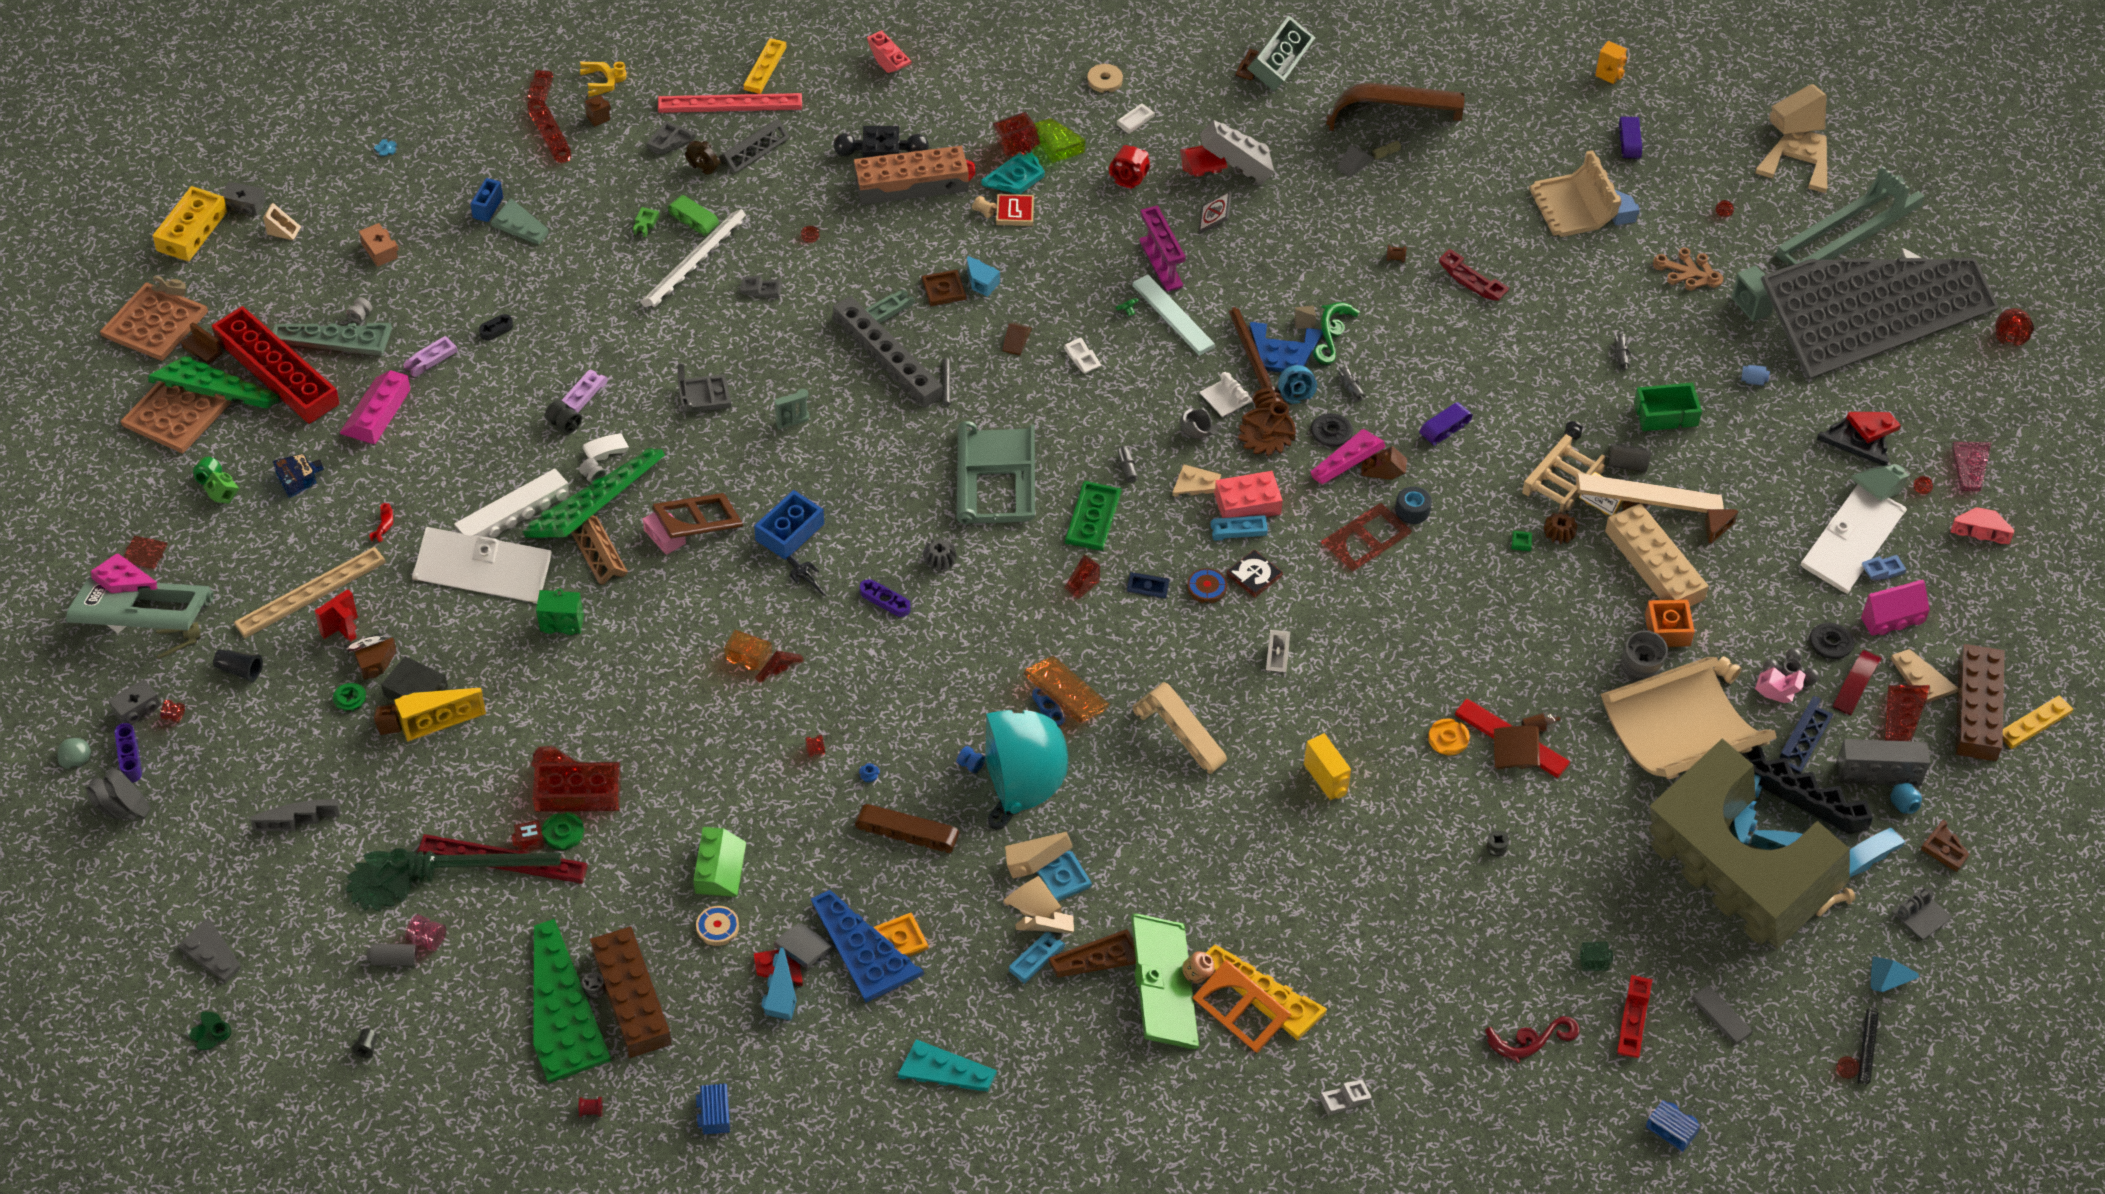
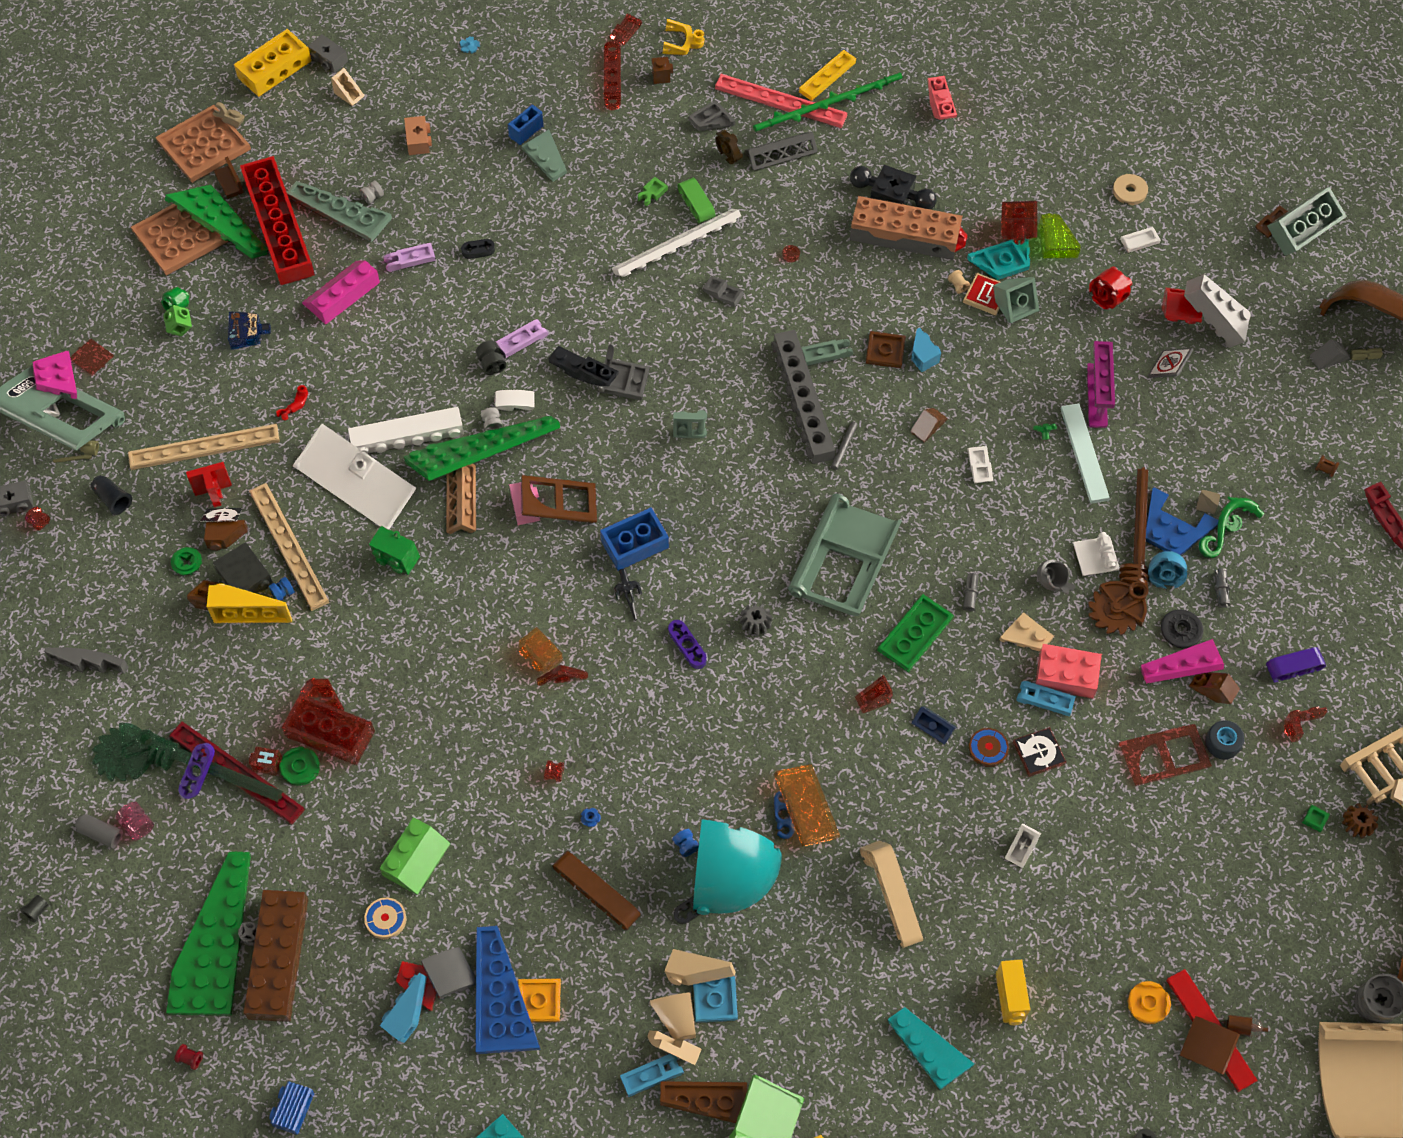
camera: 25 degrees right, 10 degrees up
none -> dark purple beam [179,743,215,799]
none -> tan tile [249,483,329,611]
none -> blue wheel [268,576,295,601]
none -> black slope [548,346,619,386]
none -> green plant [753,73,903,132]
none -> teal wing [888,1007,974,1090]
none -> sand green slope [993,277,1039,323]
none -> clear red bracket [1284,706,1328,743]

